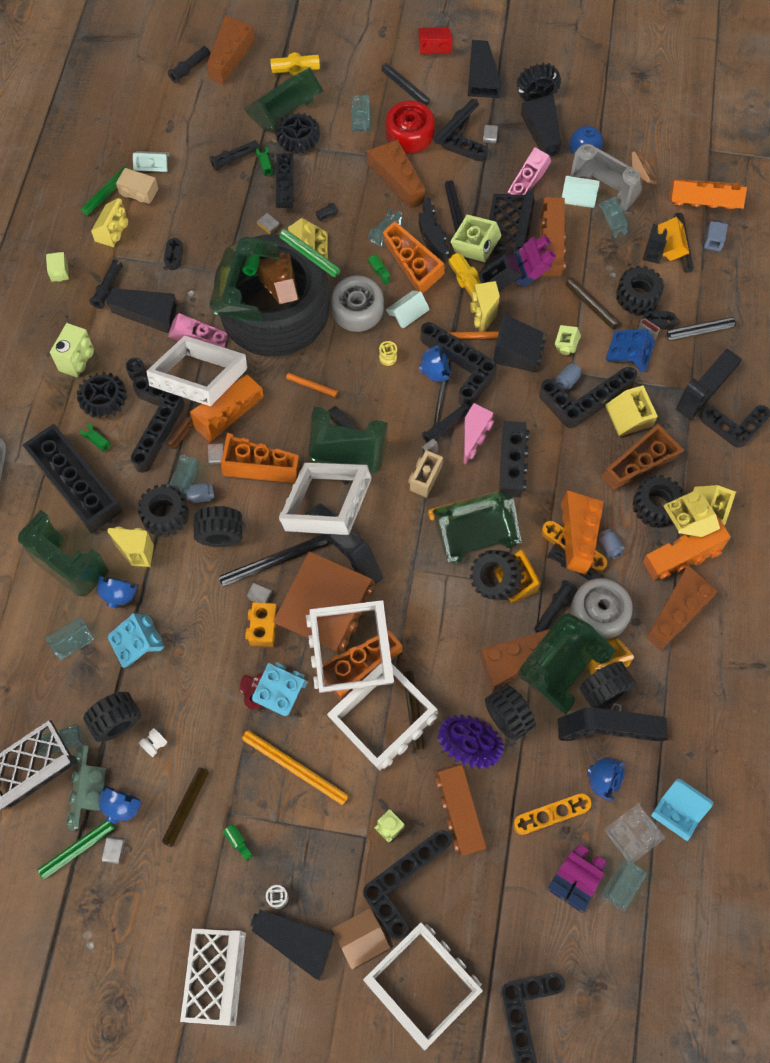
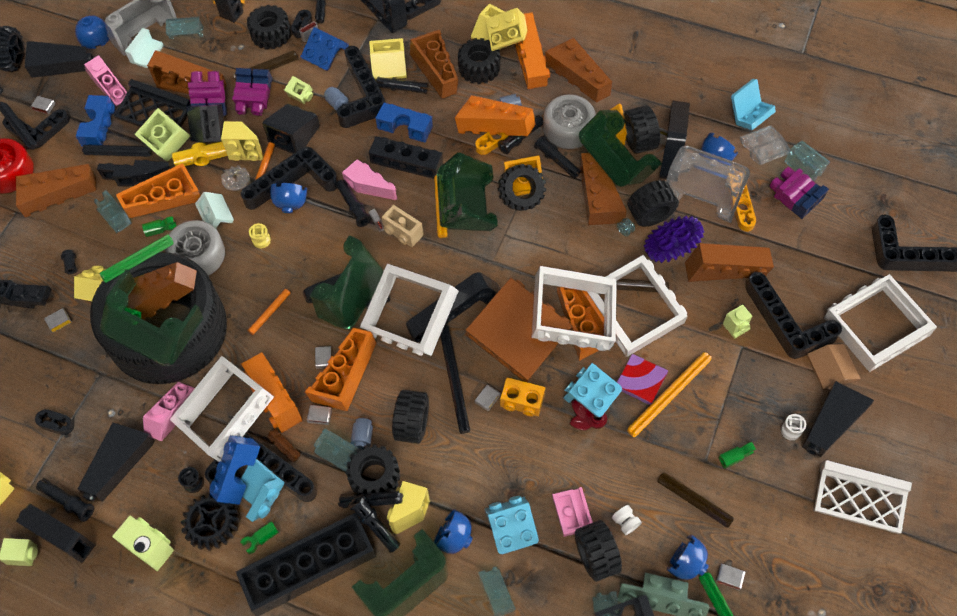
camera: 75 degrees left, 5 degrees down
none -> black slope [16,503,96,563]
none -> blue arch [76,95,115,147]
none -> blue arch [210,435,260,505]
none -> clear gear [221,165,250,191]
none -> magenta hips [232,68,272,116]
none -> medium azure bracket [241,459,284,522]
none -> flat silver piece [315,346,332,369]
none -> black axle [338,491,404,508]
none -> black pin [348,494,400,553]
none -> blue arch [376,103,433,143]
none -> black pin [377,76,428,94]
none -> bright pink plate [552,487,593,537]
none -> clear light blue bush [617,218,635,236]
none -> tile [617,354,668,405]
none -> clear windscreen [666,146,750,223]

